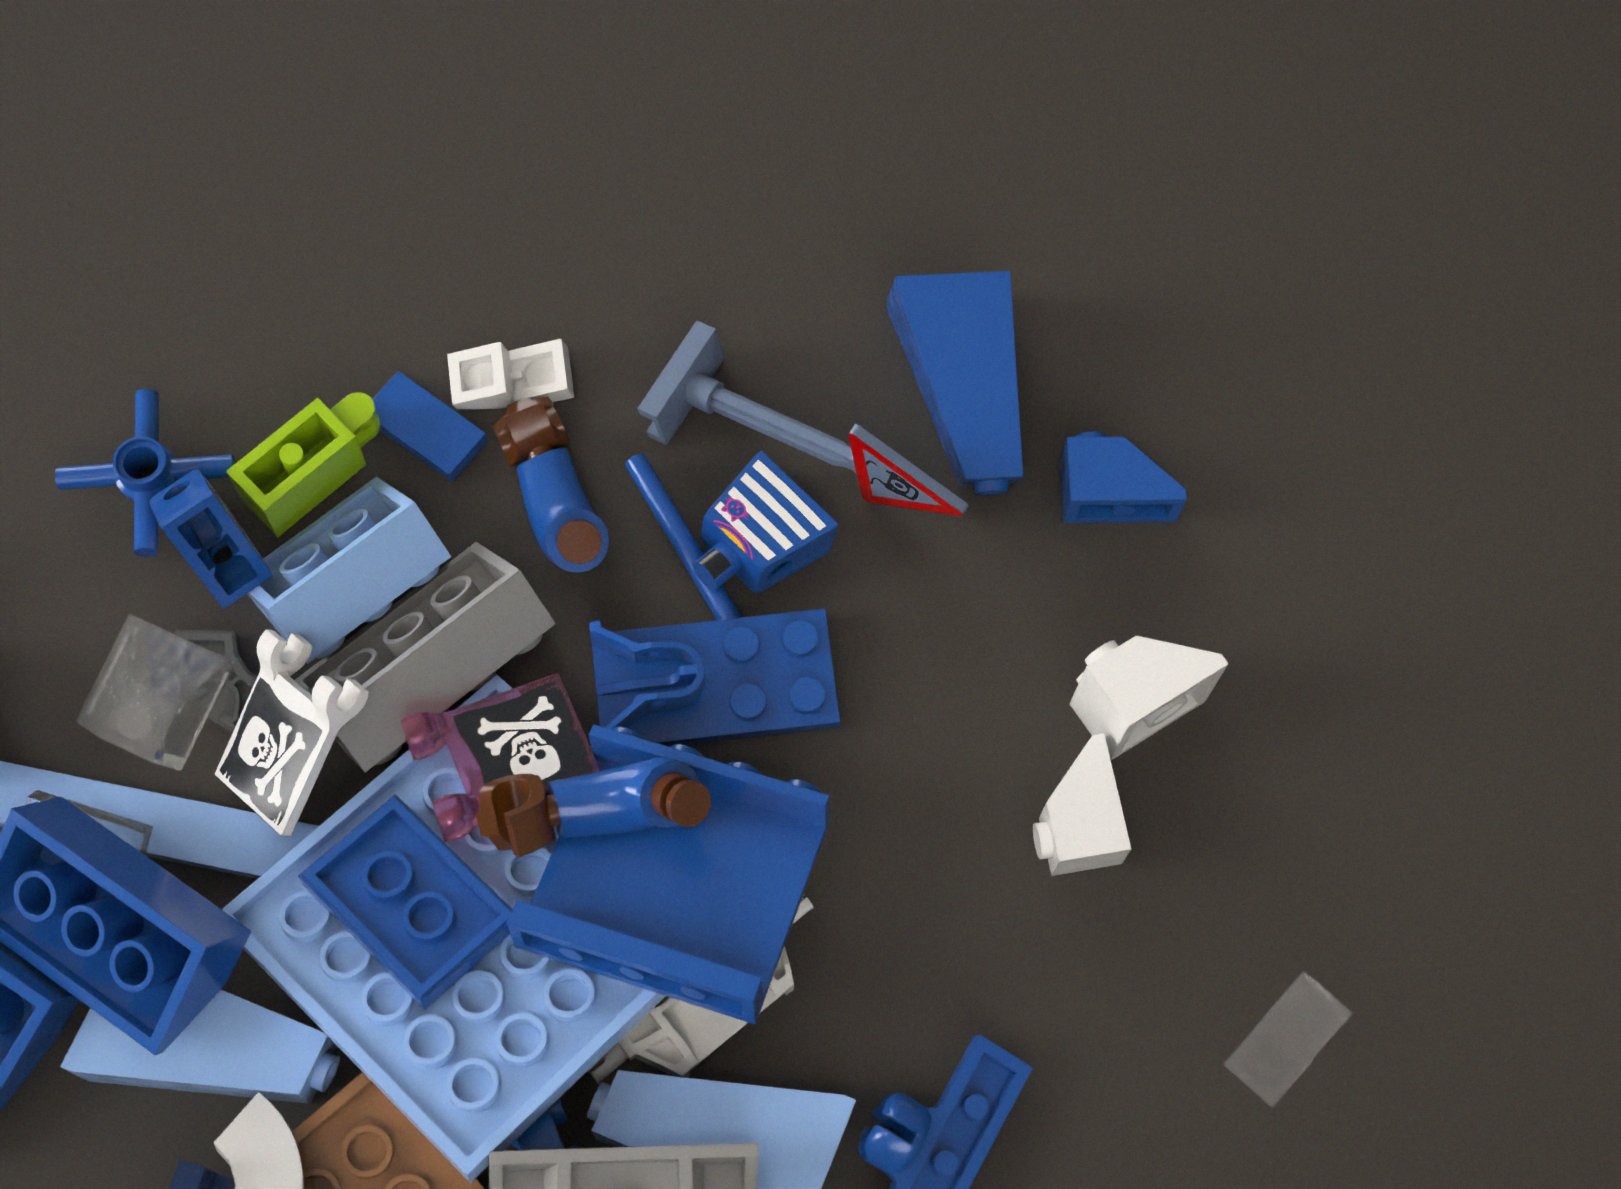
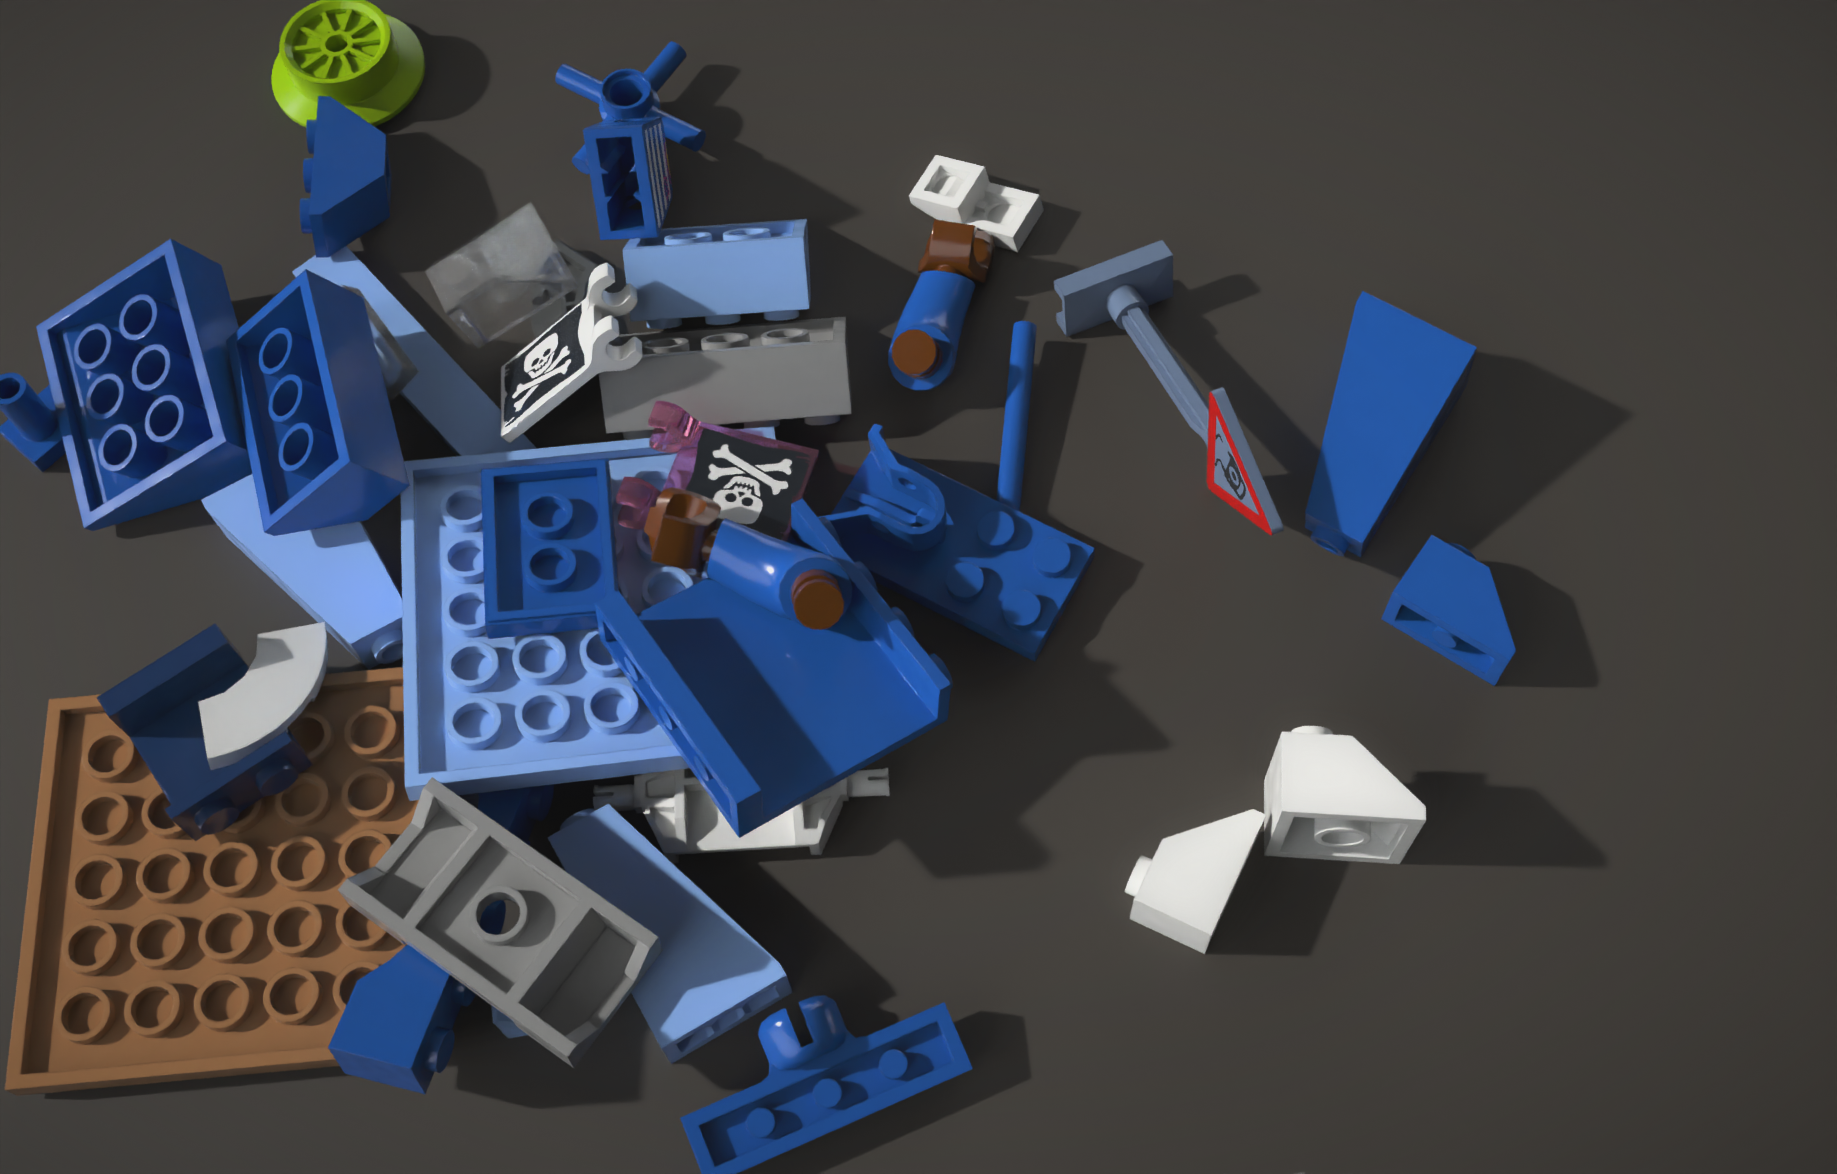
camera: 45 degrees right, 5 degrees down
lime brick [226,392,381,538] -> none
blue tile [372,371,488,483] -> none
blue torso [693,450,838,593] -> none

